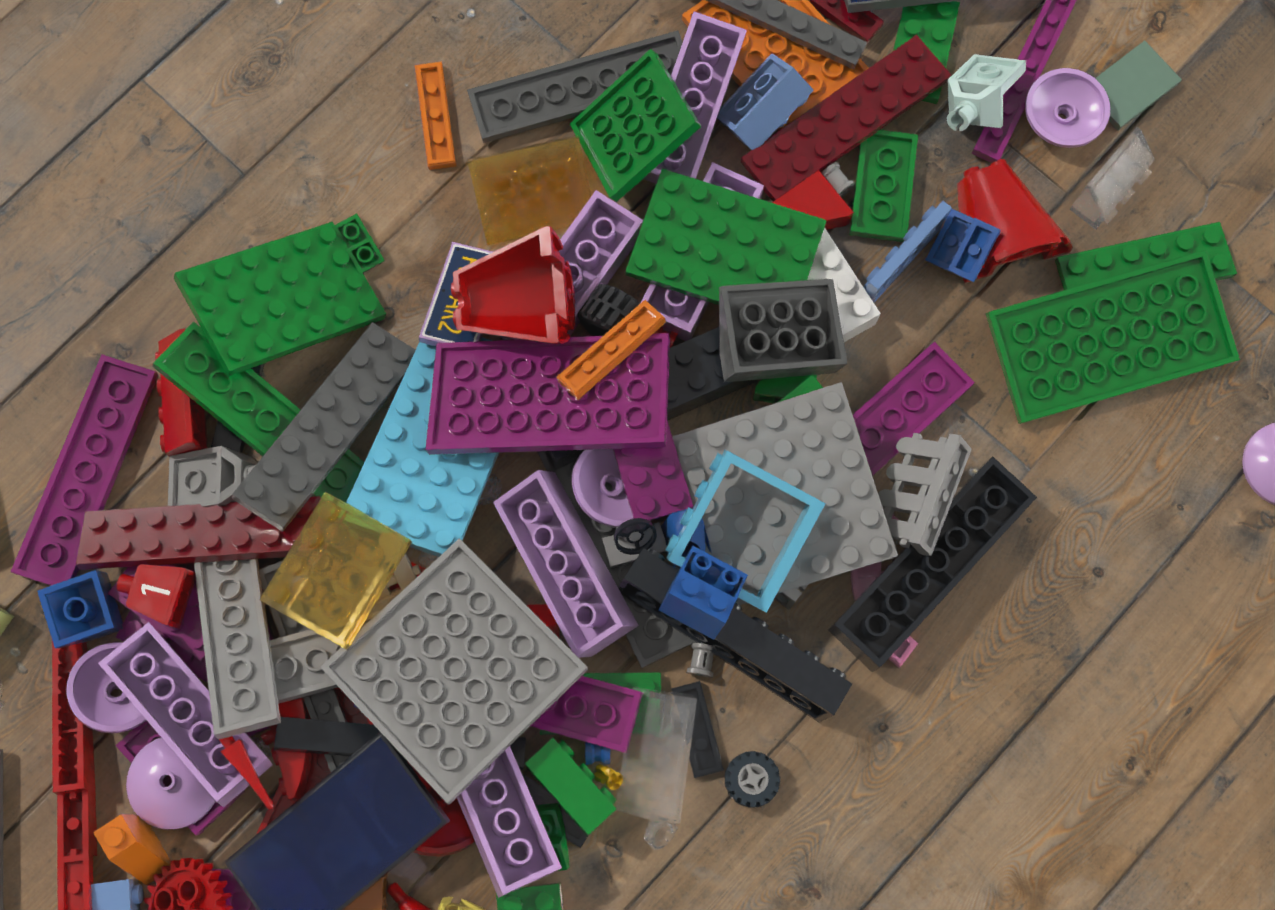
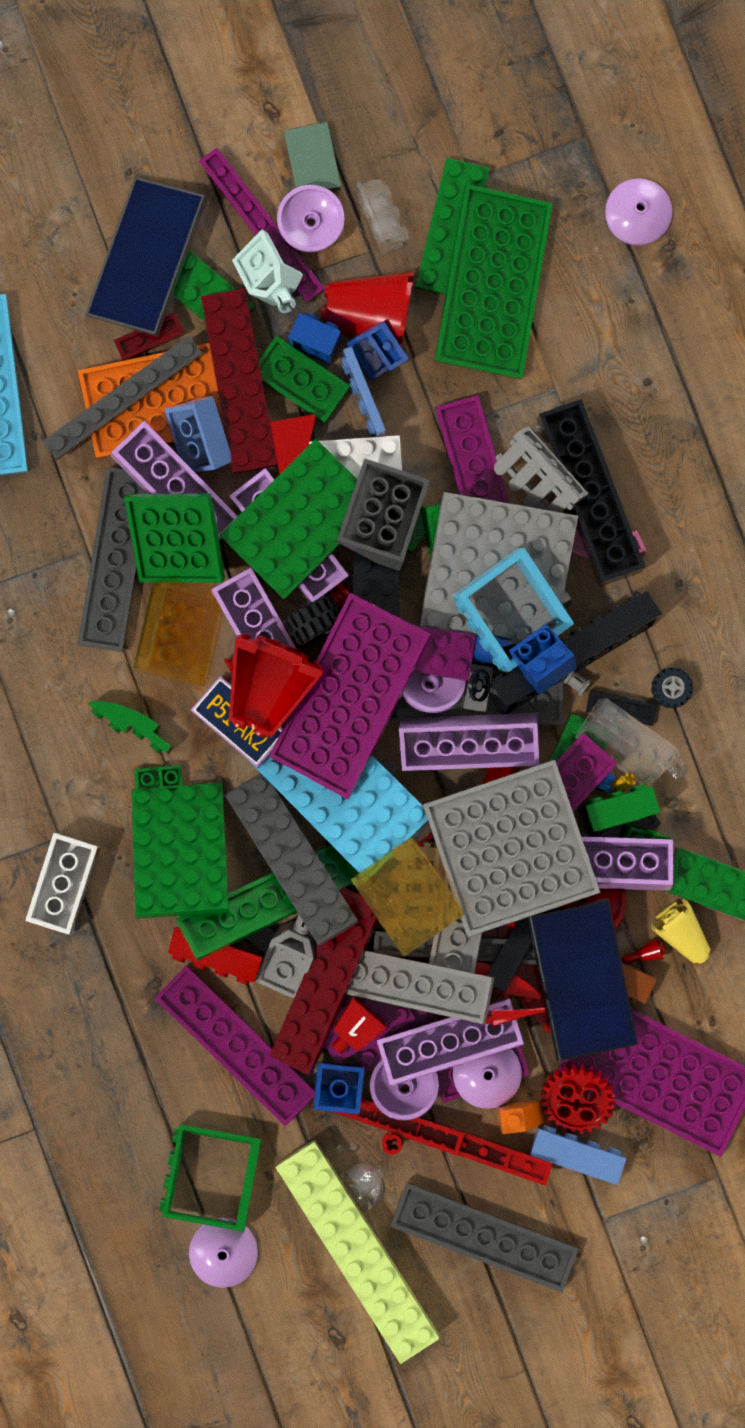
camera: 65 degrees left, 10 degrees up
orange tile [415,61,456,170] -> none
orange tile [556,300,666,400] -> none
light grey bush [822,162,855,198] -> none
none -> white brick [25,833,100,935]
none -> green slope [88,701,173,754]
none -> blue brick [288,313,341,365]
none -> red bush [382,1132,402,1155]

